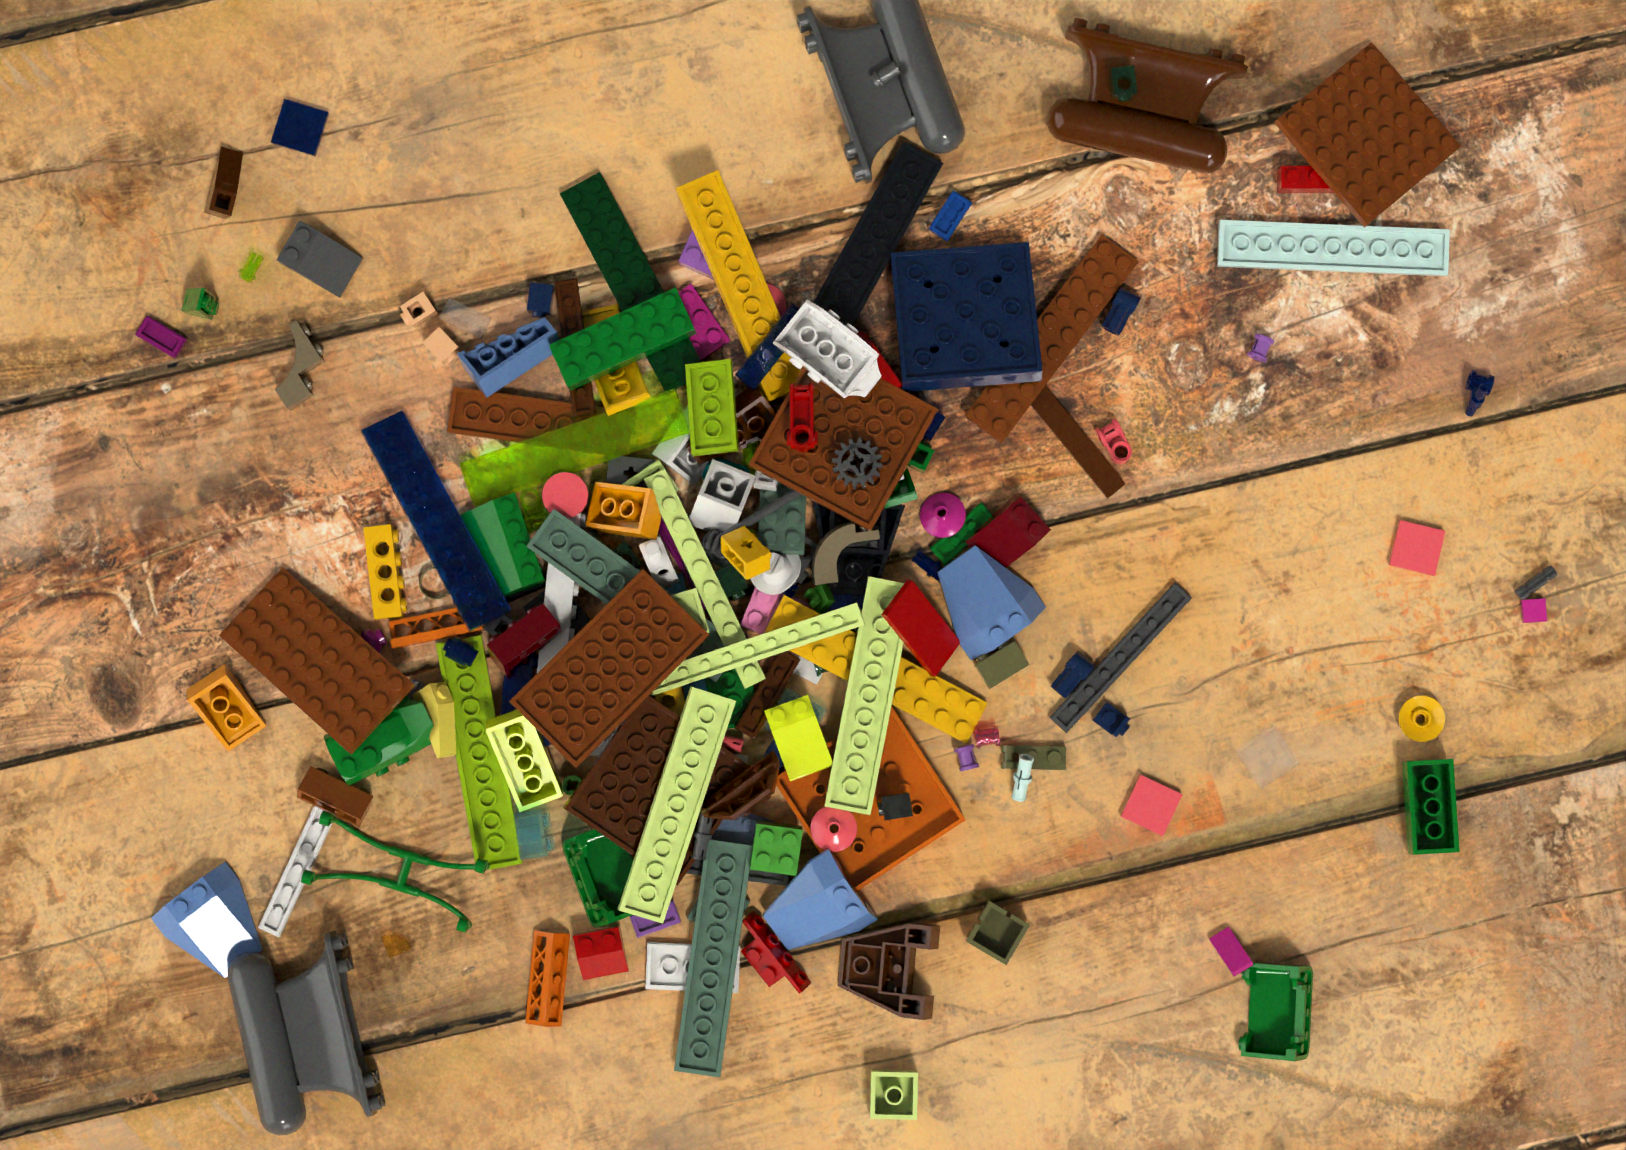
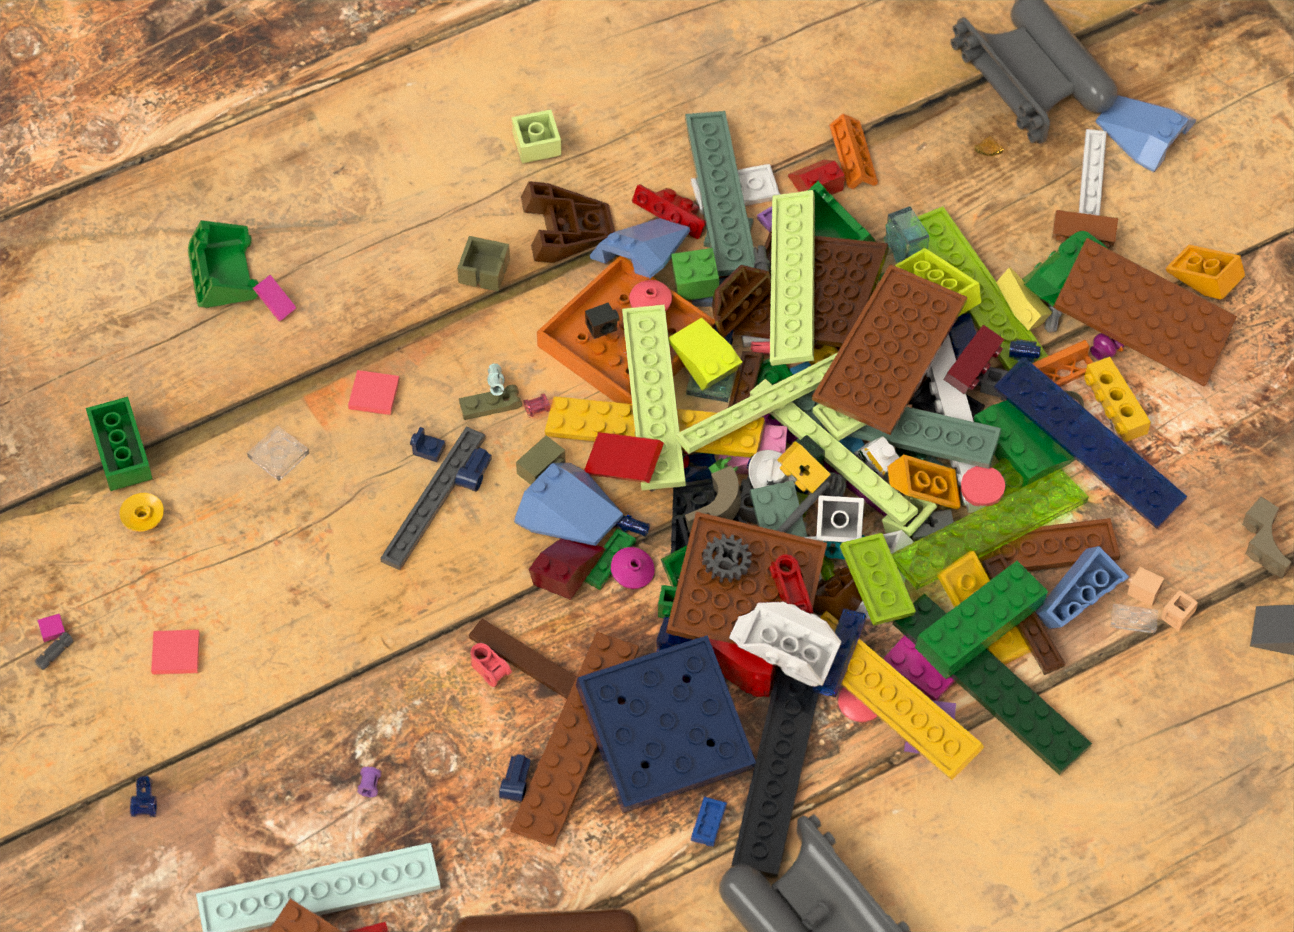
camera: 165 degrees right, 30 degrees down
green bar [301,811,490,933] -> none
dark blue brick [527,282,555,318] -> none
medium lavender bush [954,744,979,772] -> none

